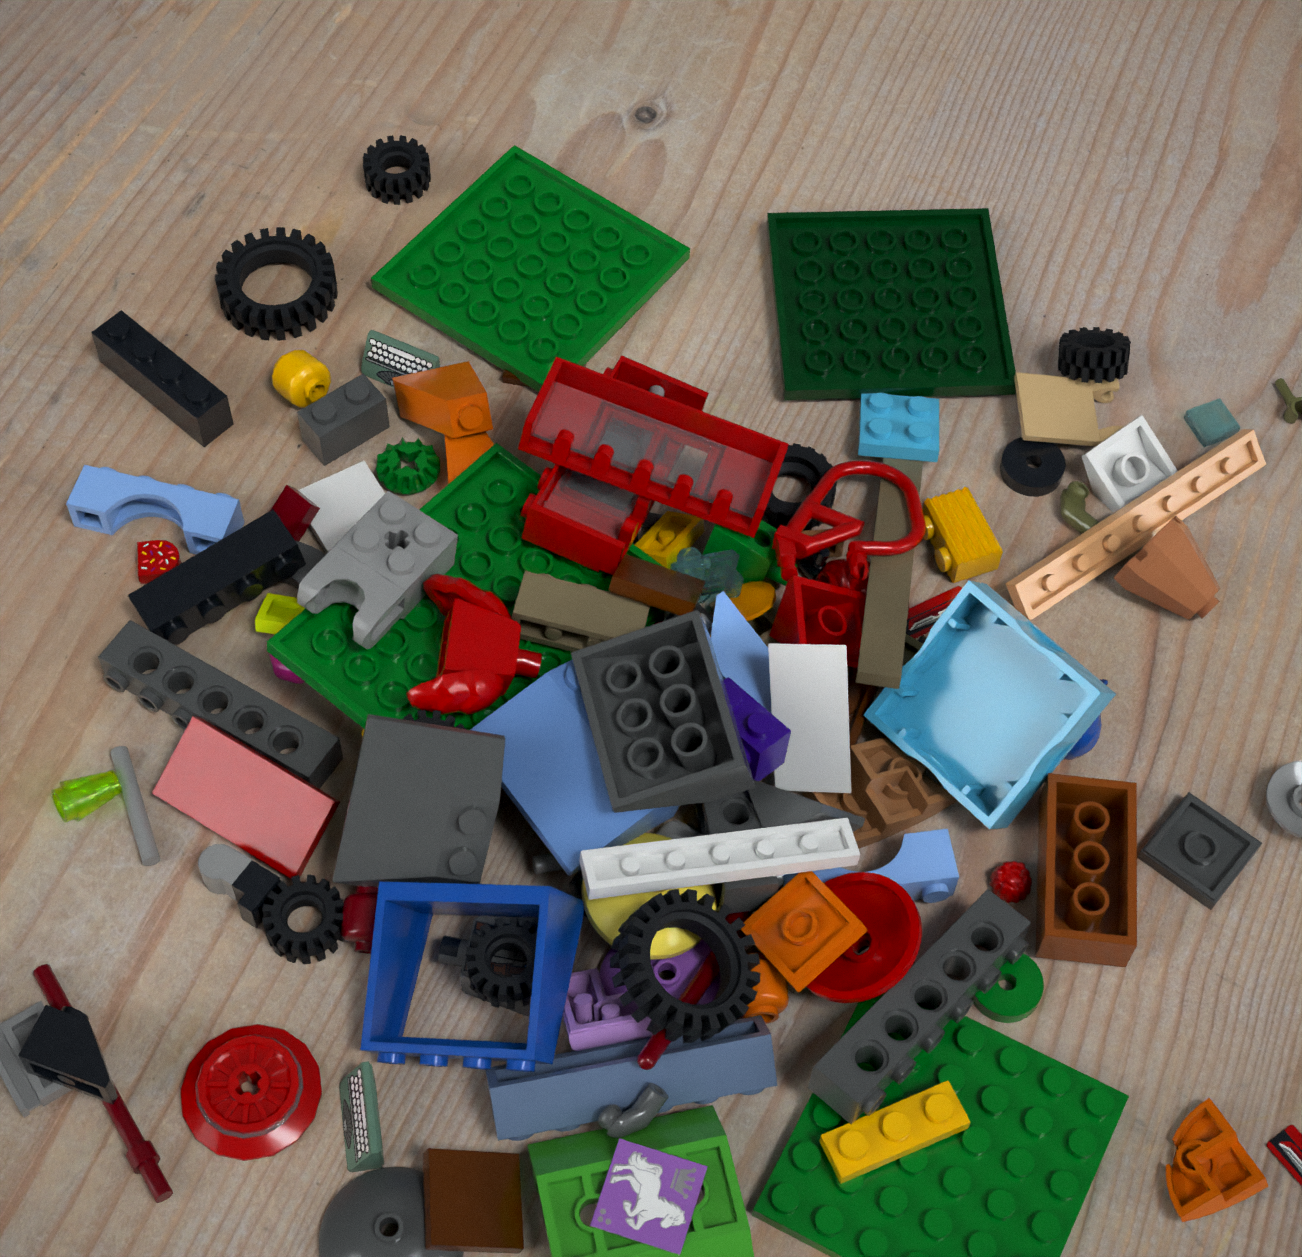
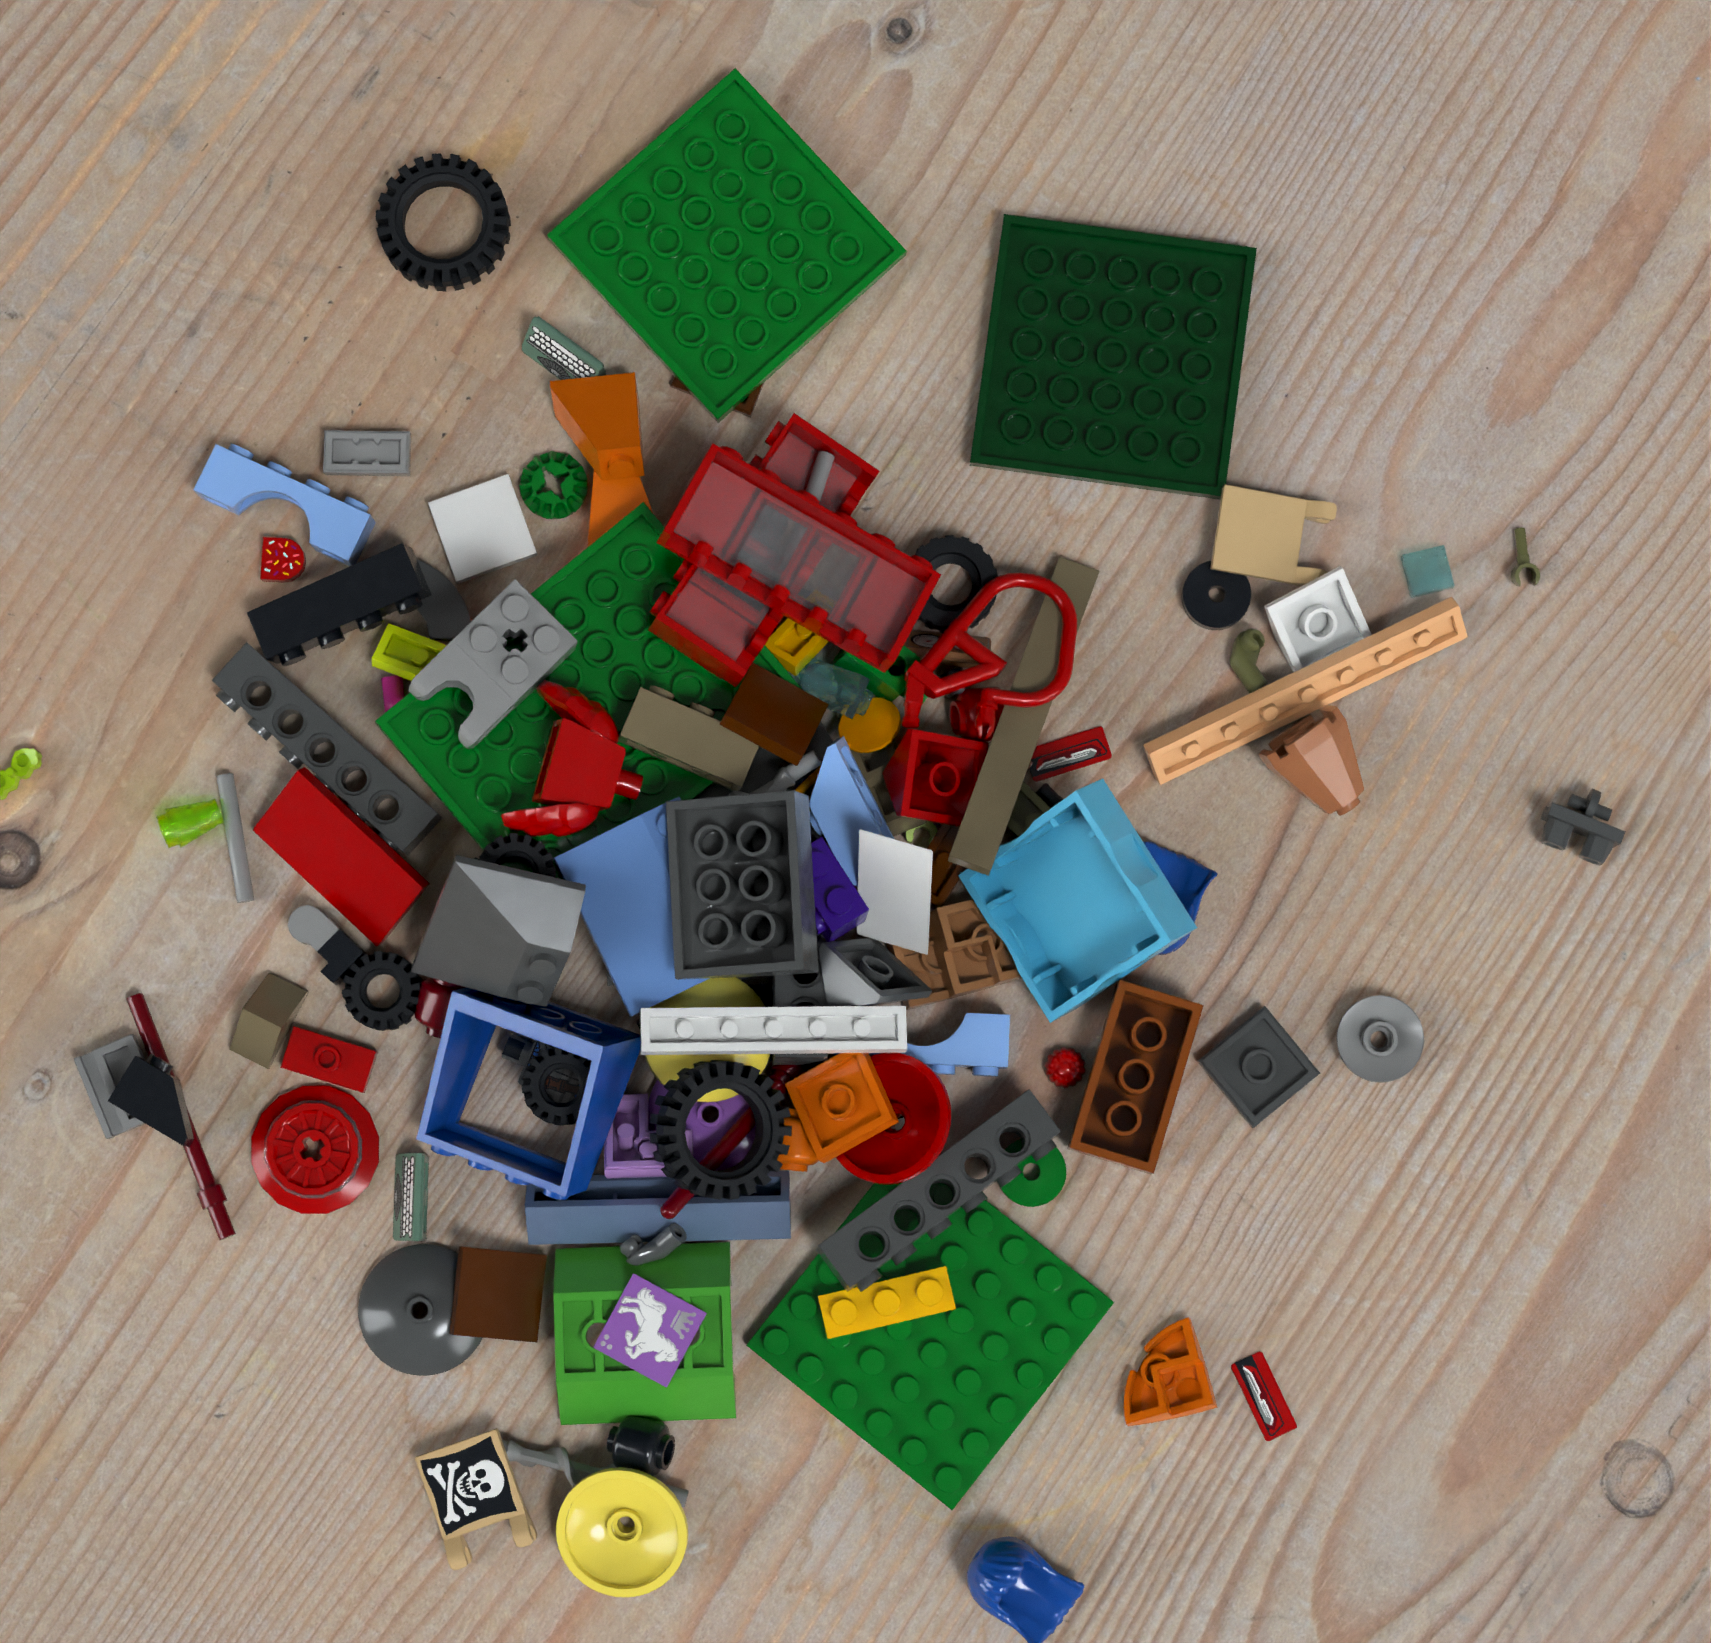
camera: 15 degrees right, 25 degrees up
black brick [91,310,234,447] -> none
dark red tile [270,485,320,542] -> none
yellow head [272,350,331,408] -> none
dark grey brick [297,373,390,466] -> none
black tyre [363,135,431,205] -> none
medium azure plate [858,393,939,462] -> none
yellow brick [922,487,1003,583] -> none
black tyre [1058,327,1131,383] -> none
none -> dark tan slope [230,973,309,1069]
none -> red plate [280,1026,378,1093]
none -> light grey plate [323,430,411,476]

